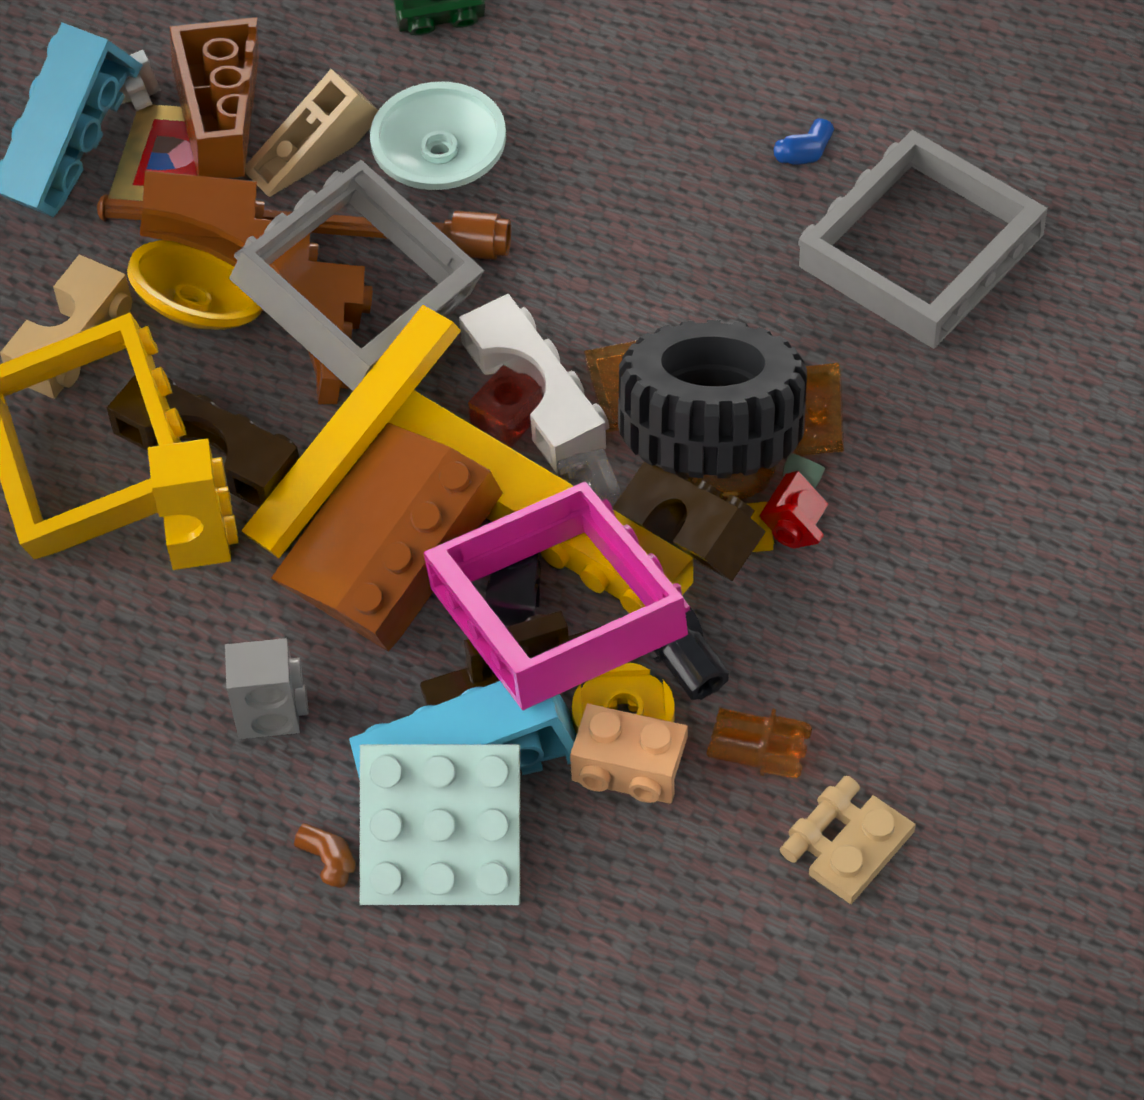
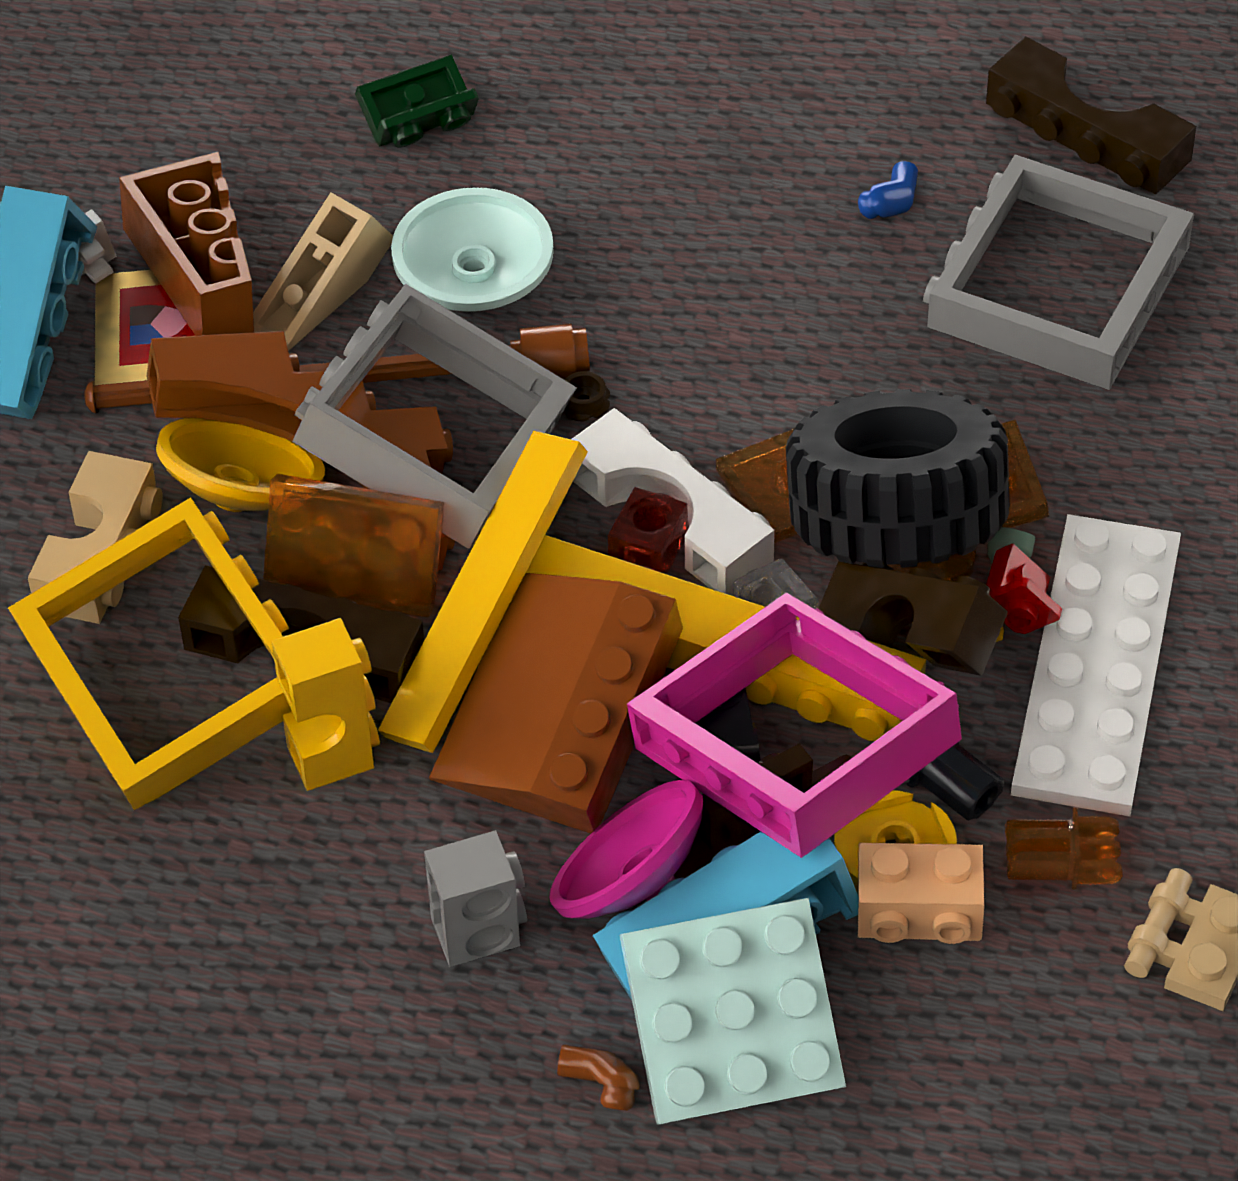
camera: 15 degrees left, 5 degrees down
none -> clear orange plate [263,474,444,618]
none -> dark pink dish [549,780,703,919]
none -> dark brown plate [565,371,610,422]
none -> dark brown arch [986,36,1197,195]
none -> white plate [1011,514,1181,816]

